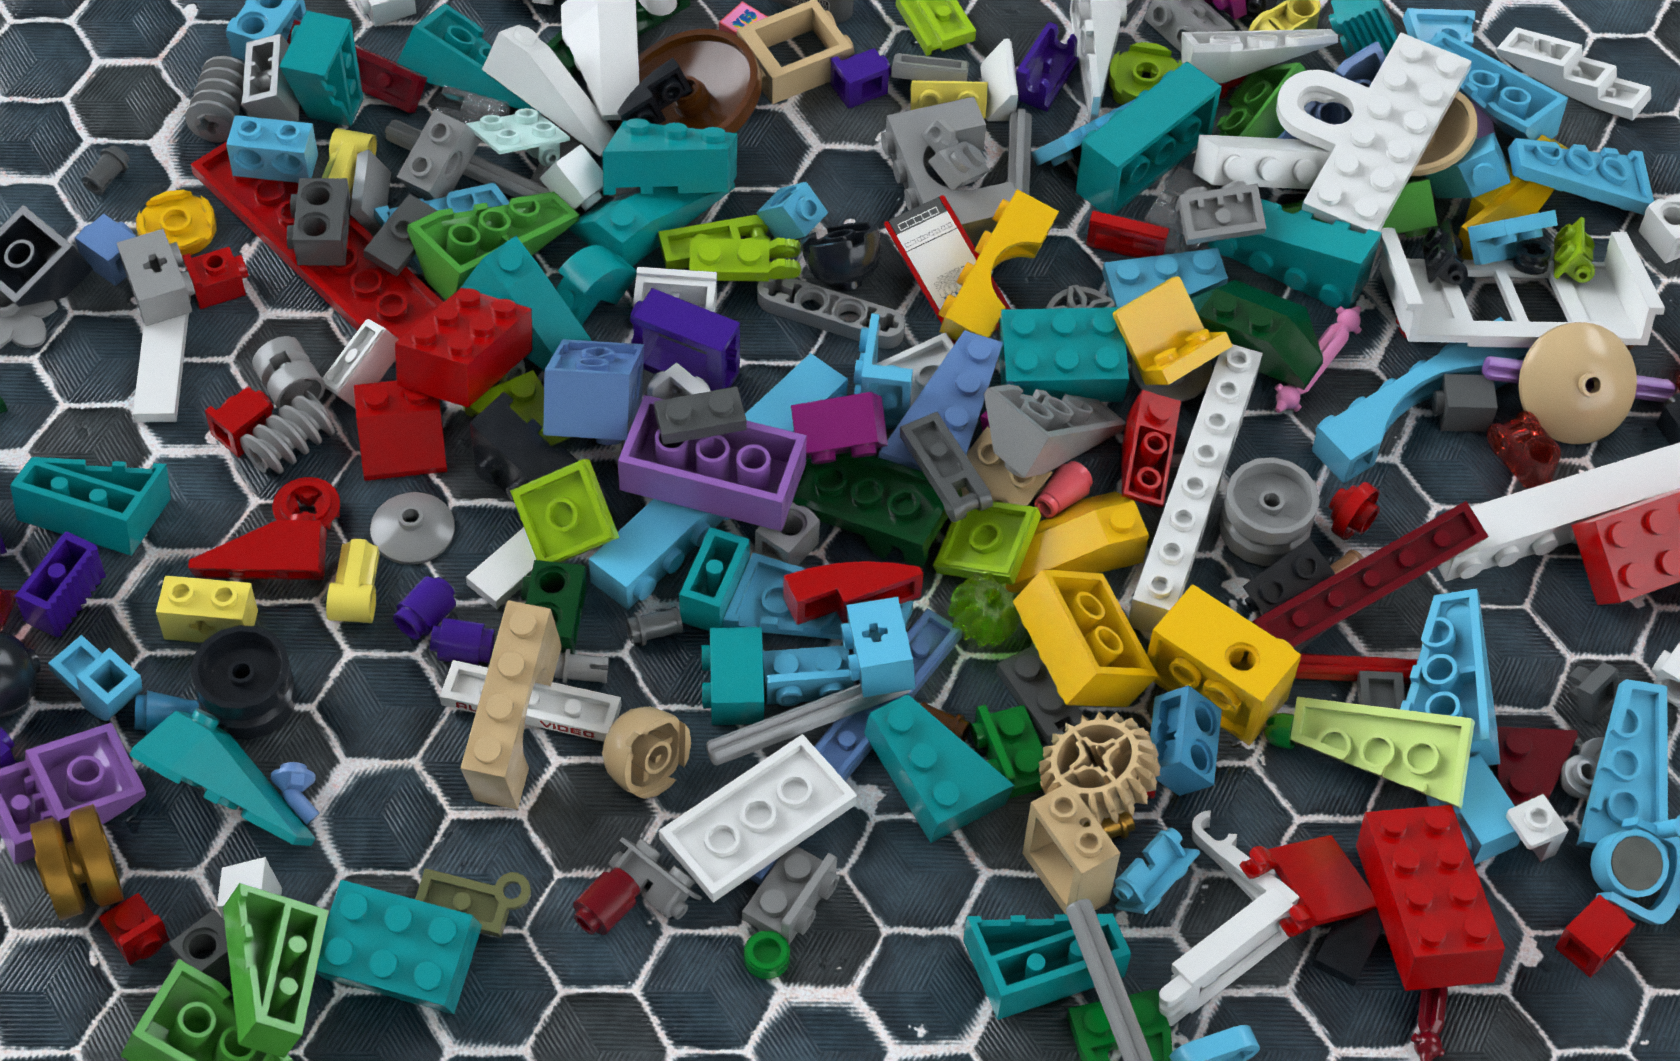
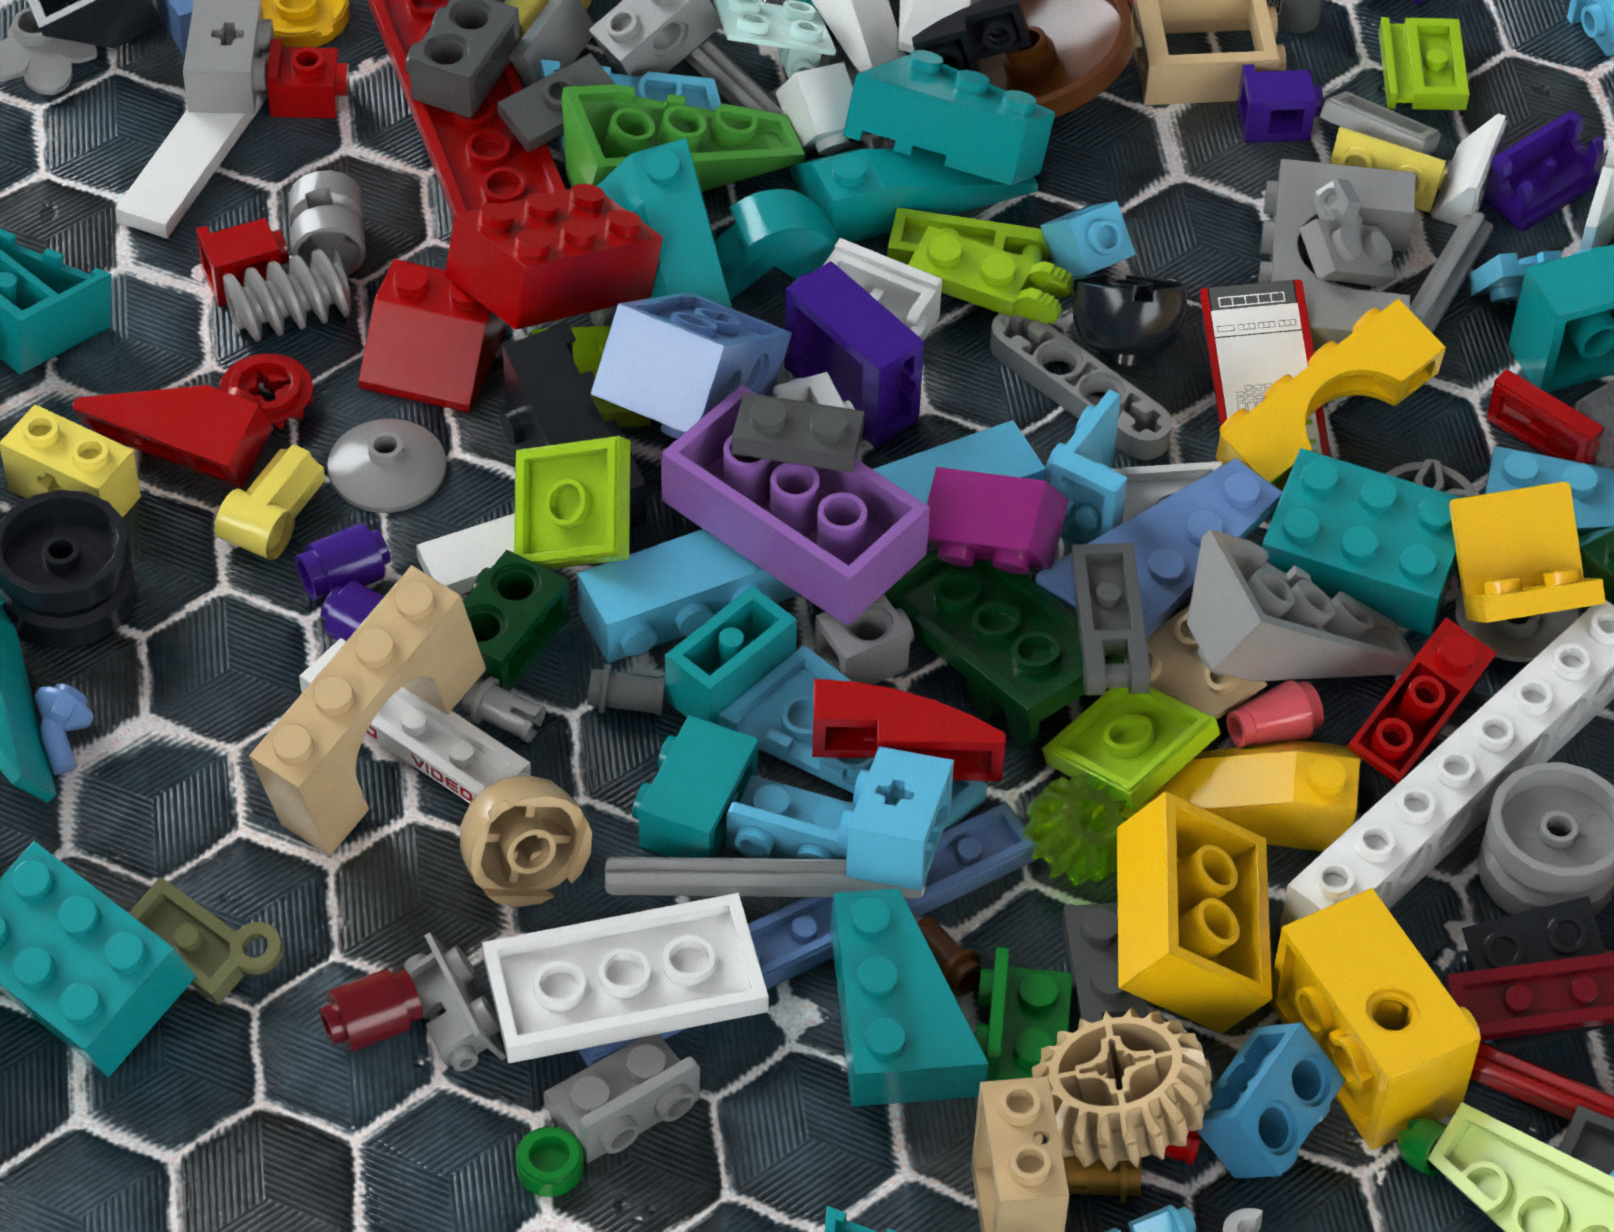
camera: 25 degrees right, 5 degrees down
white slope [322,319,399,409] -> none

